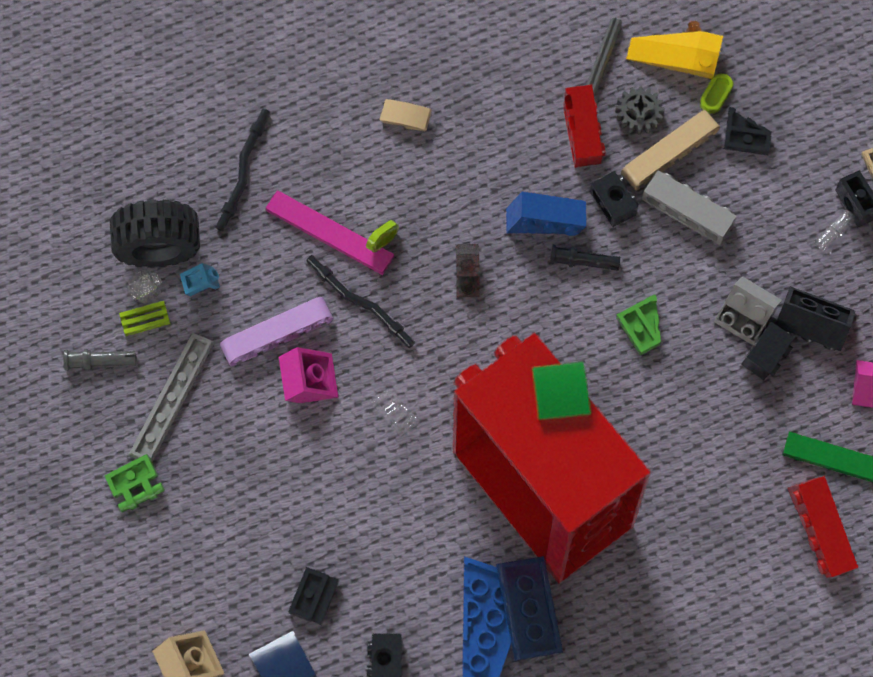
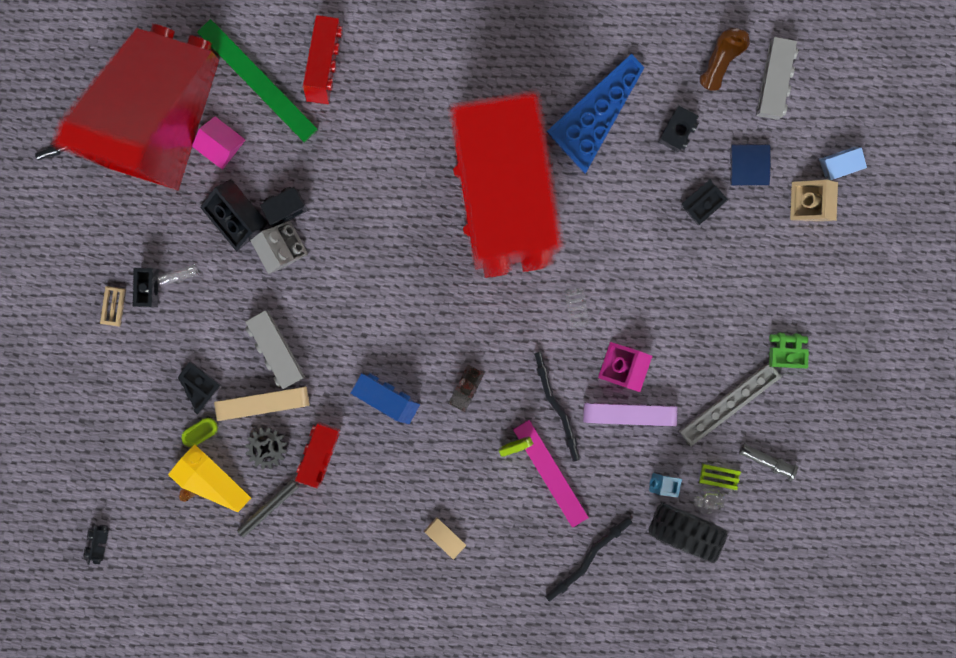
camera: 150 degrees left, 20 degrees up
dark blue tile [496,556,563,661] -> none
green slope [532,362,590,420] -> none
black pin [550,244,621,271] -> none
black brick [590,171,639,227] -> none
bright green wing [616,294,661,356] -> none

